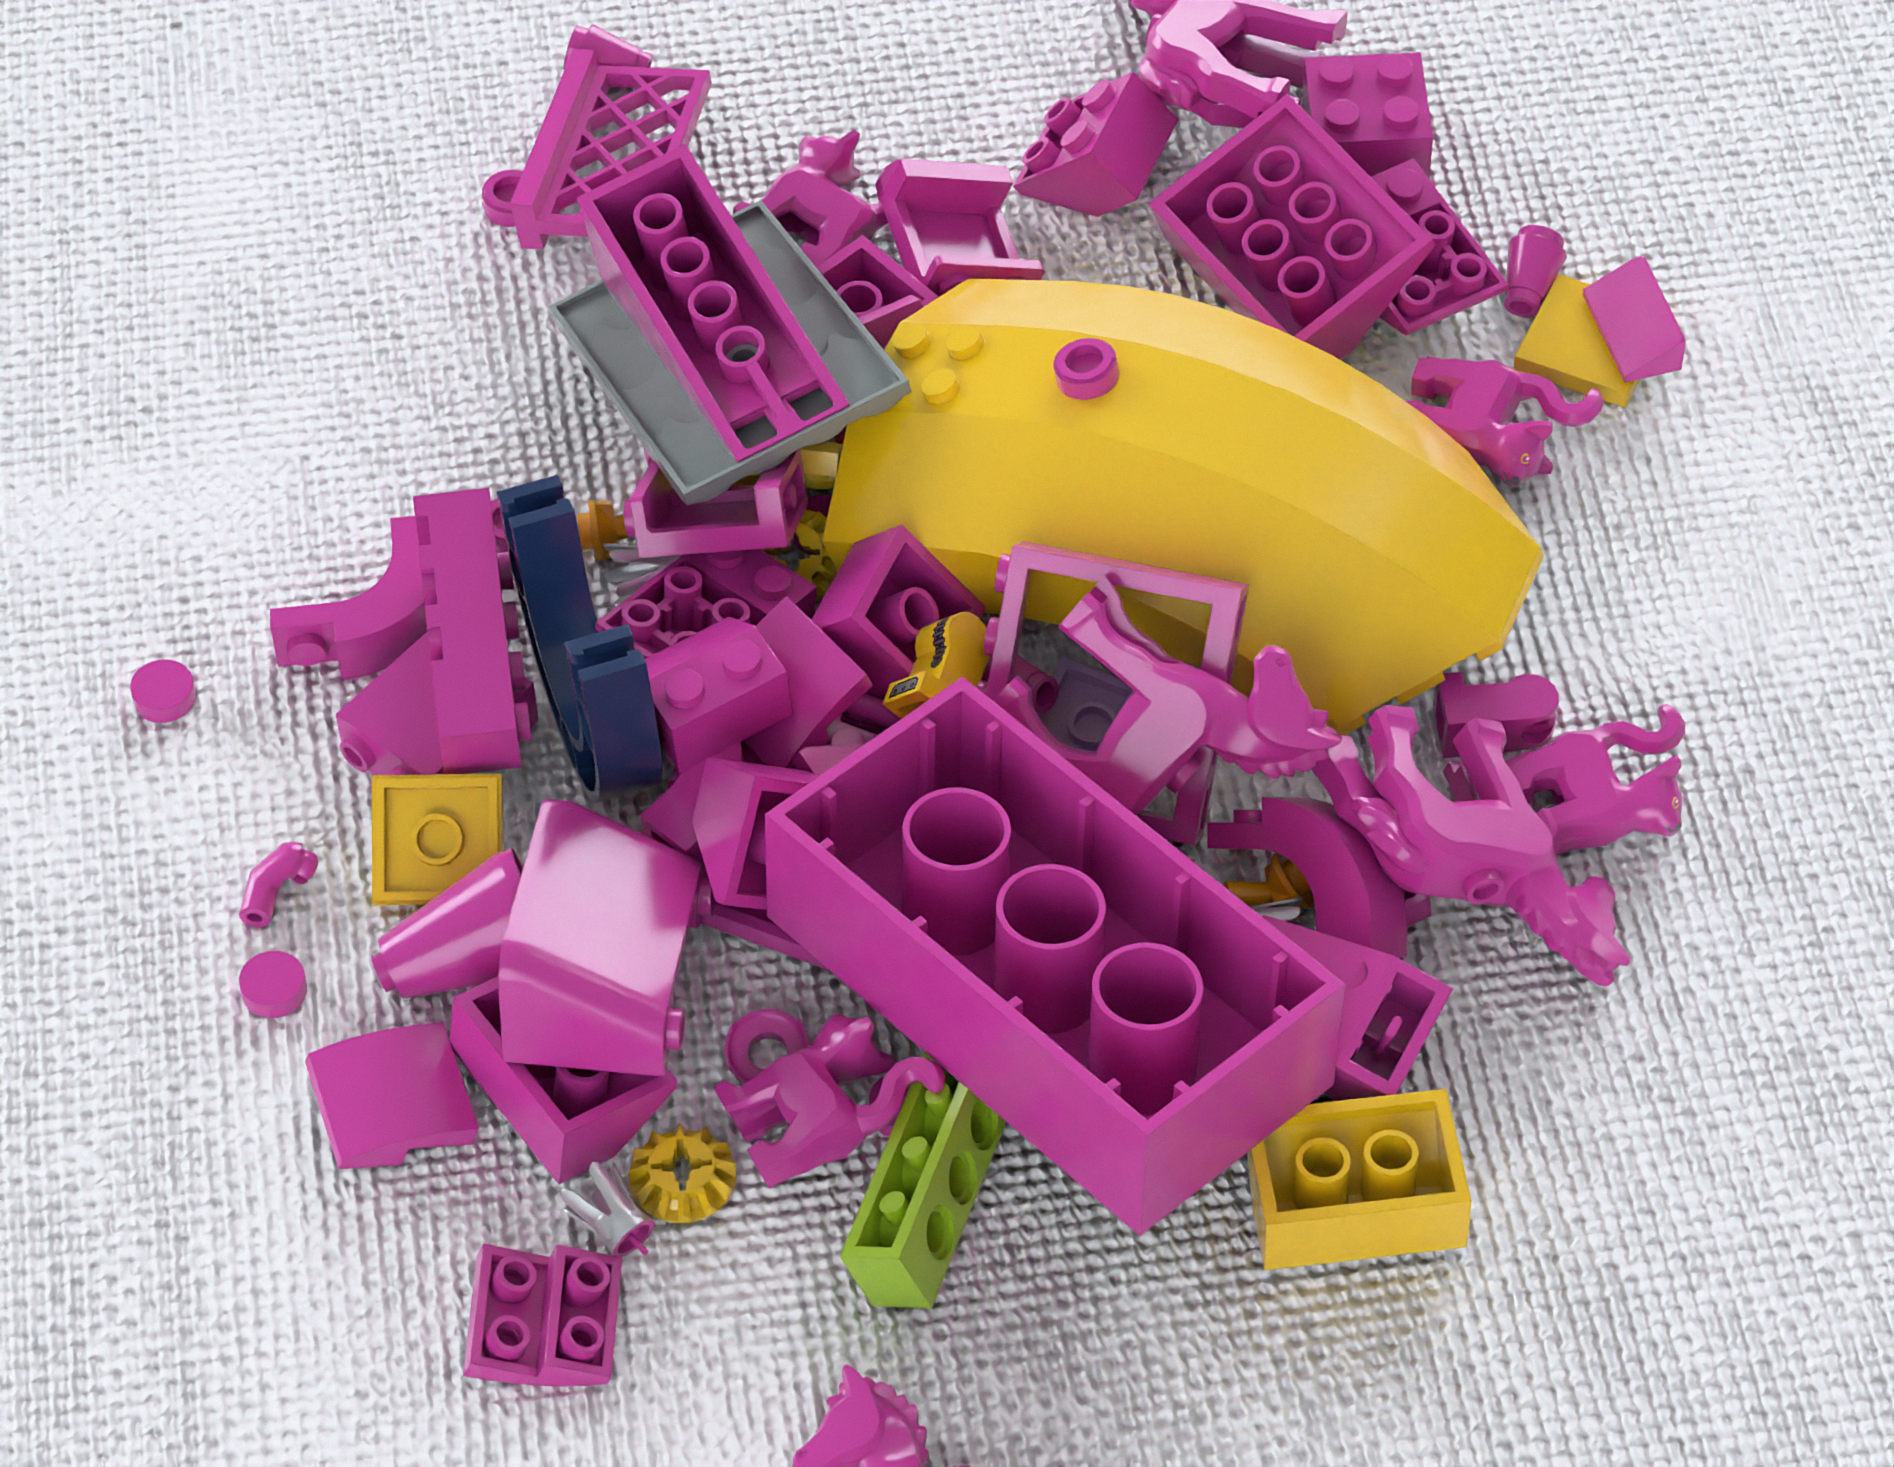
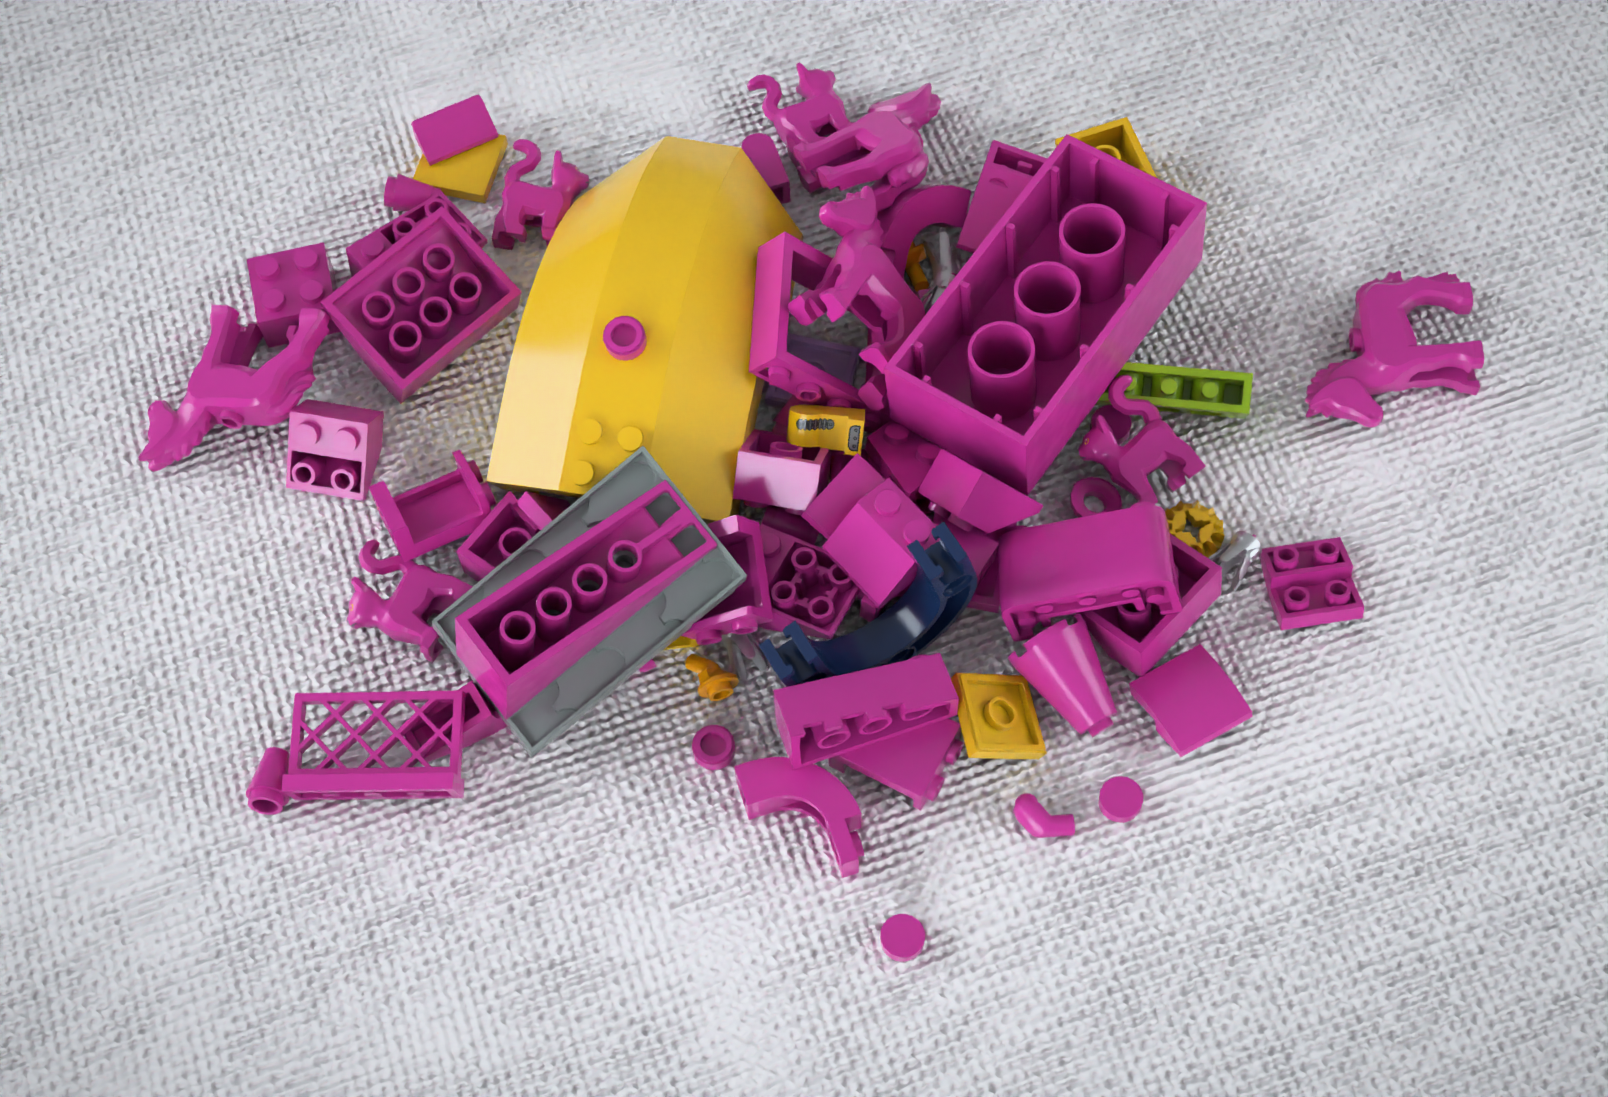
camera: 100 degrees left, 10 degrees up
dark pink tile [482,170,523,227] -> none

